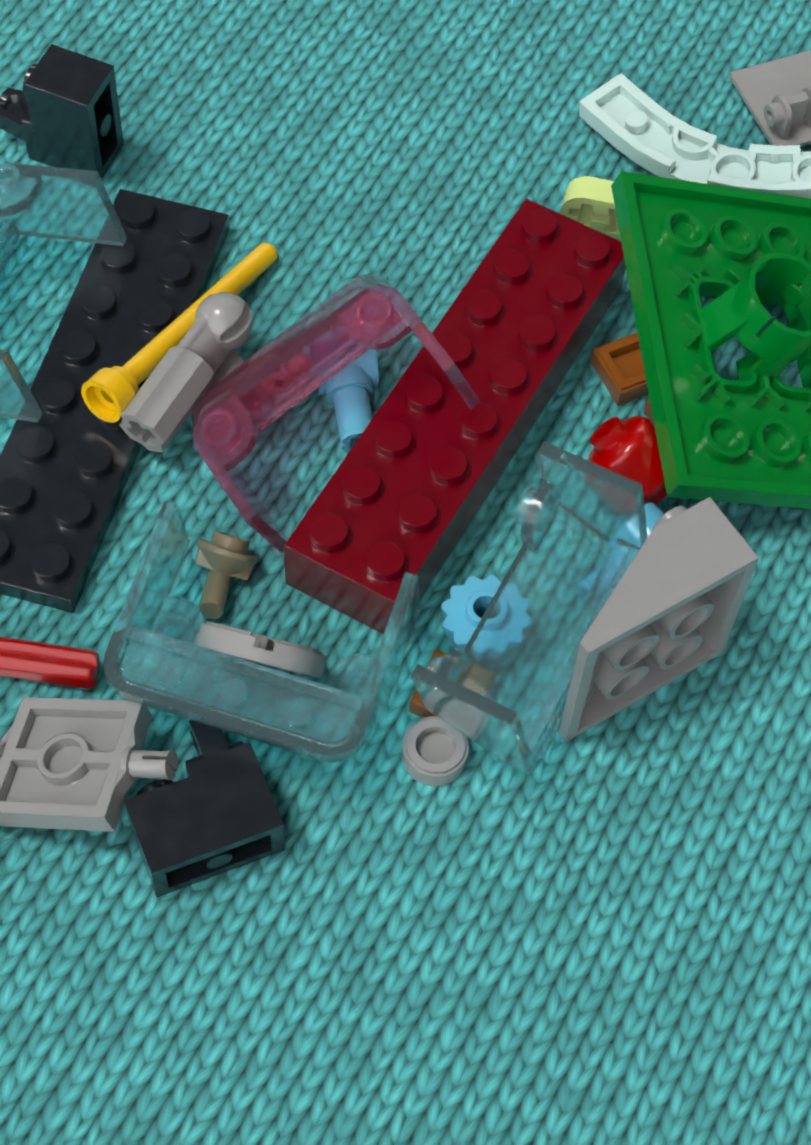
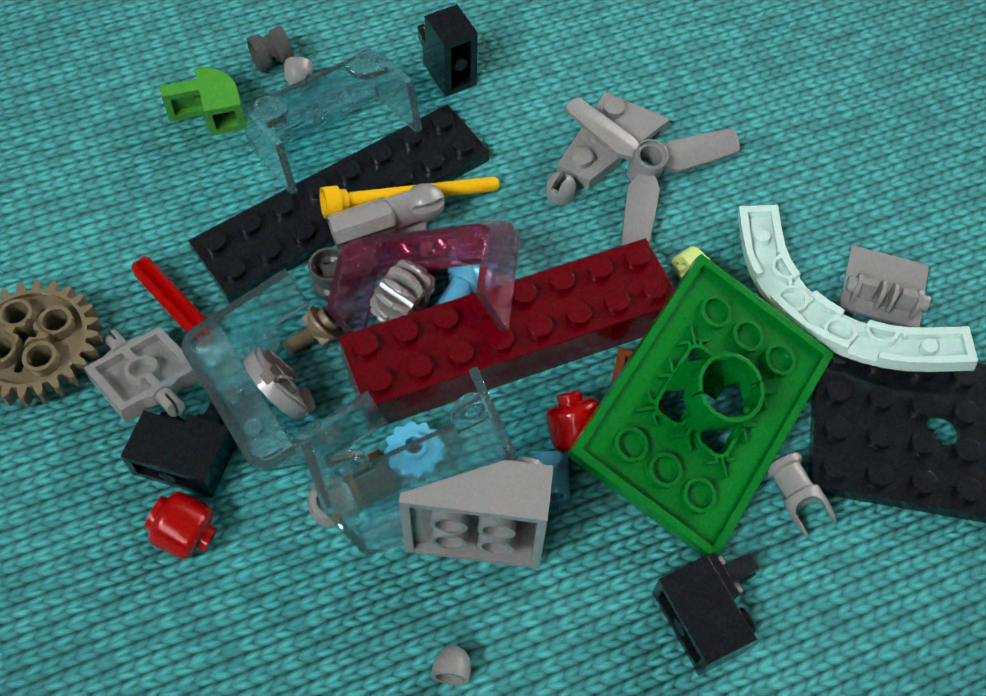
camera: 40 degrees right, 0 degrees up
none -> red head [144,492,218,559]
none -> dark grey wheel [308,247,352,302]
none -> light grey gear [370,259,435,323]
none -> light grey hinge [431,646,471,686]
none -> light grey hinge [545,171,576,205]
none -> light grey wing [556,92,670,190]
none -> light grey piece [565,97,740,246]

